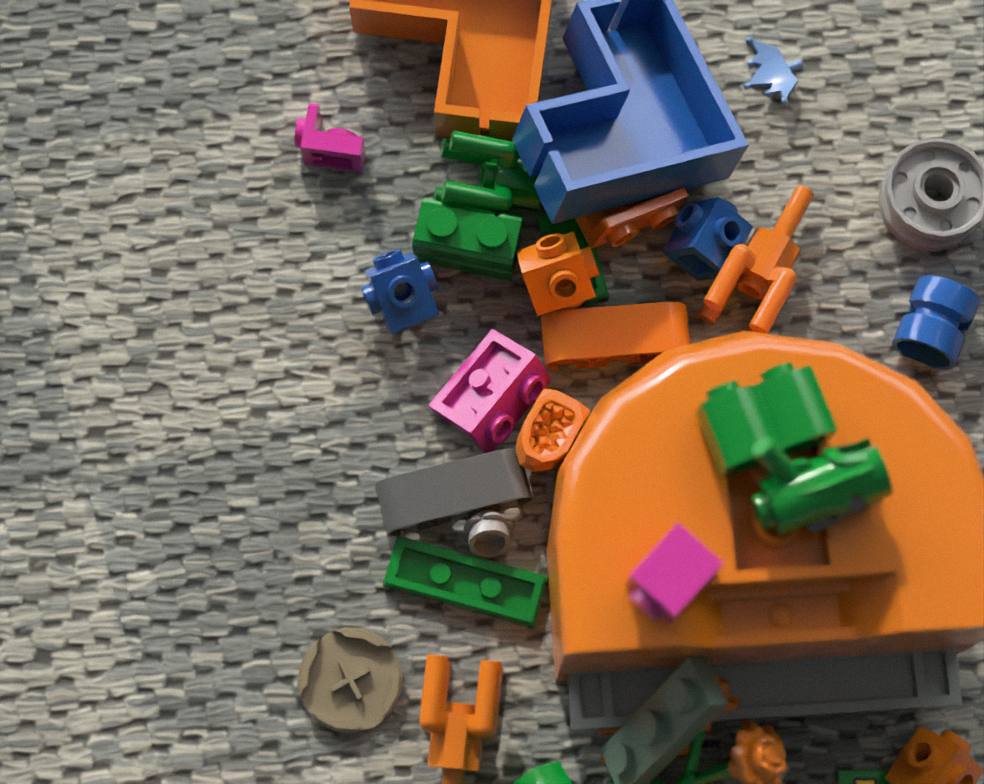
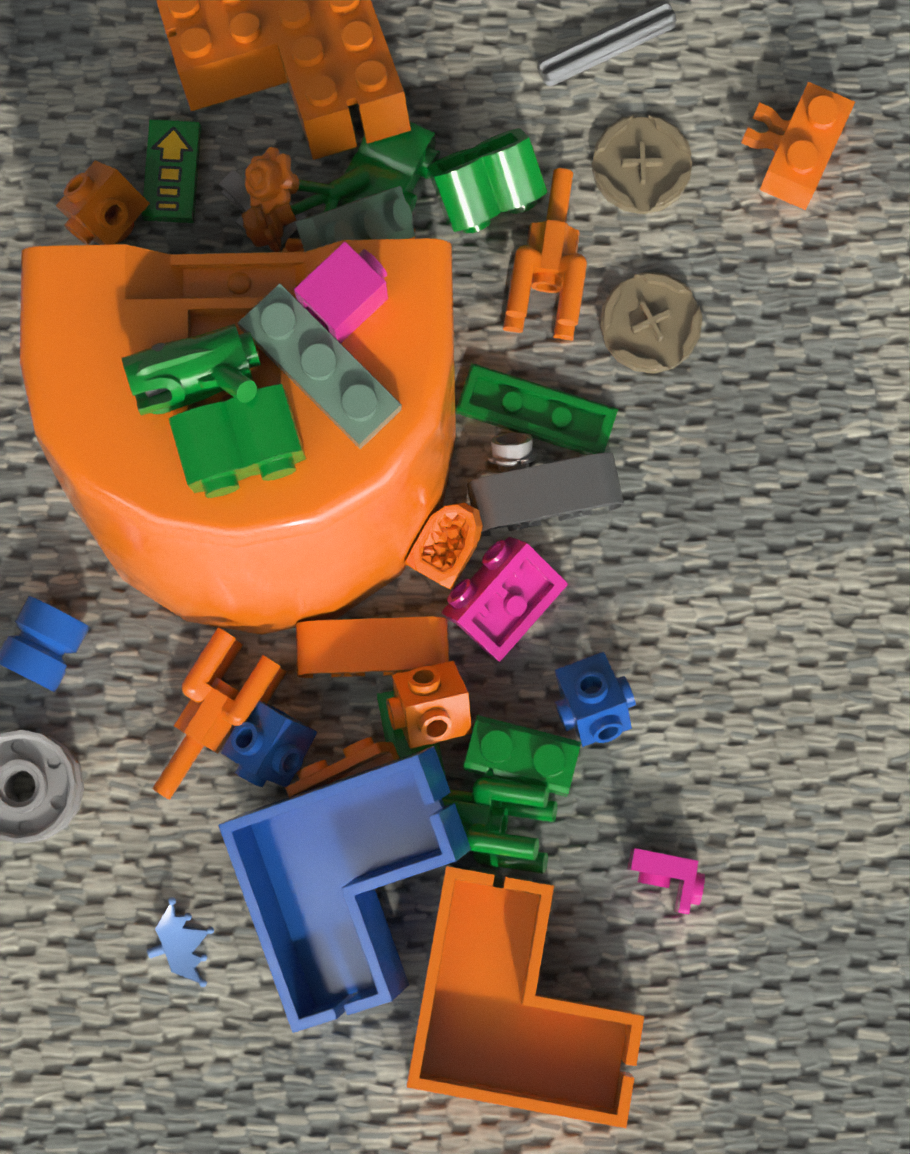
camera: 175 degrees left, 5 degrees up
none -> sand green plate [238,284,402,449]

